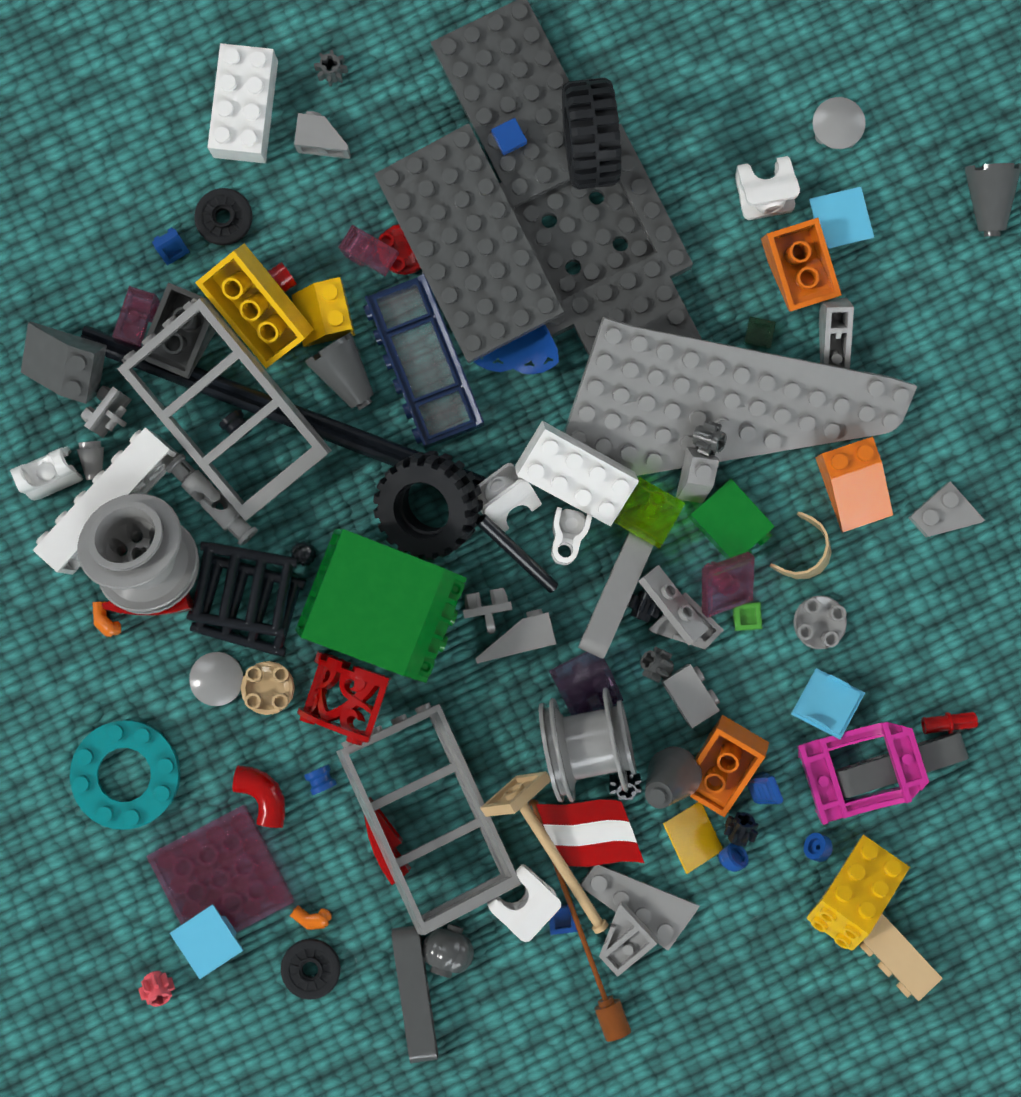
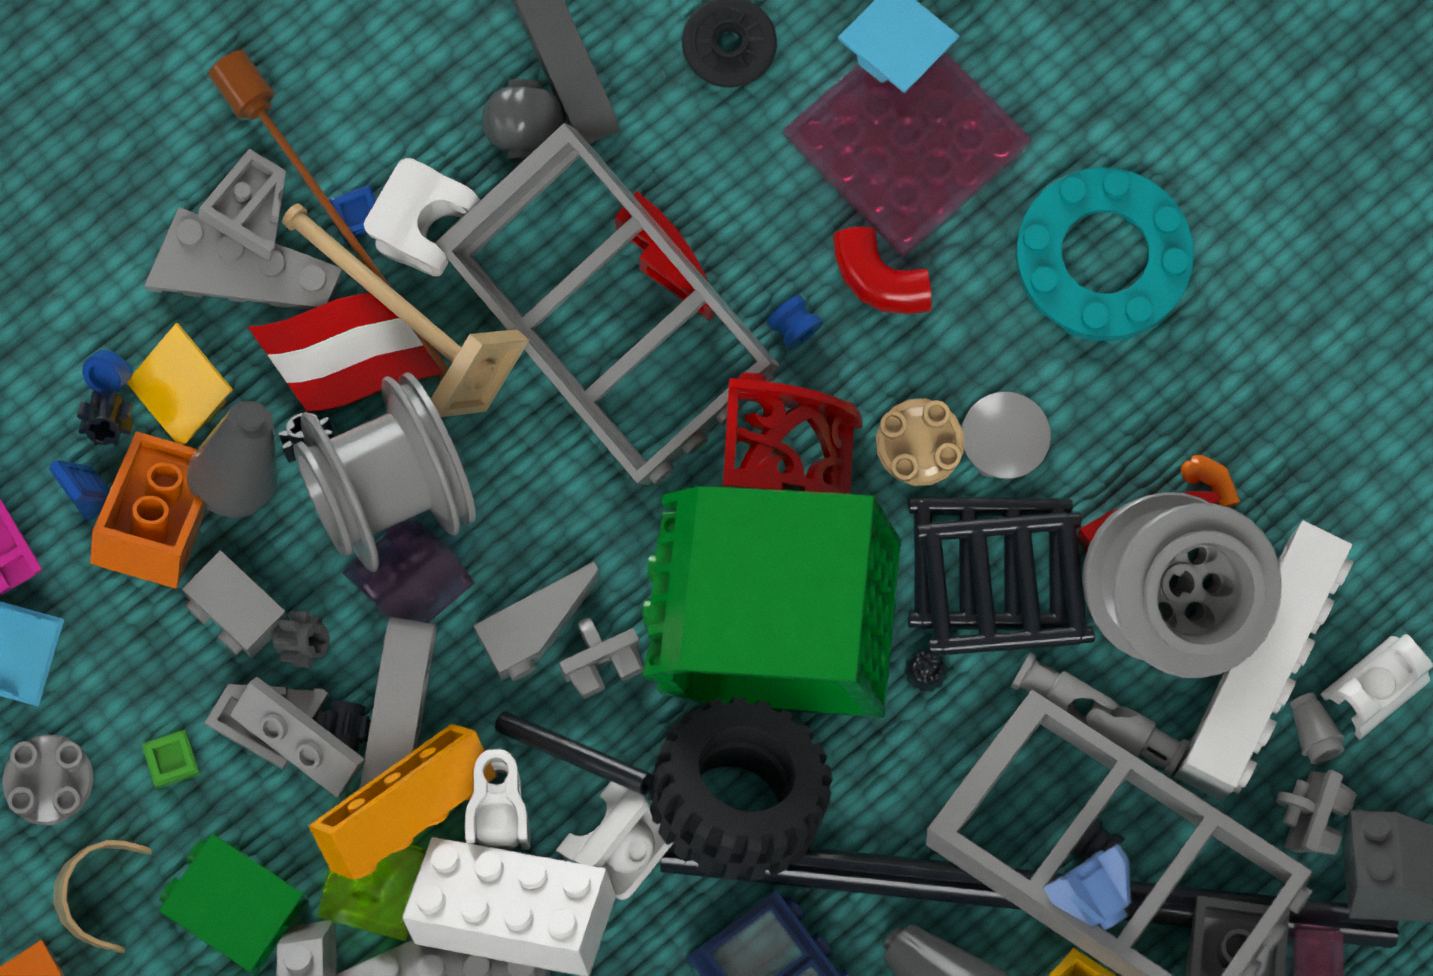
camera: 165 degrees right, 10 degrees down
orange arm [290,905,332,930] -> none
clear pink tile [702,552,755,618] -> none
none -> light orange brick [308,724,497,880]
none -> medium blue brick [1043,844,1131,930]

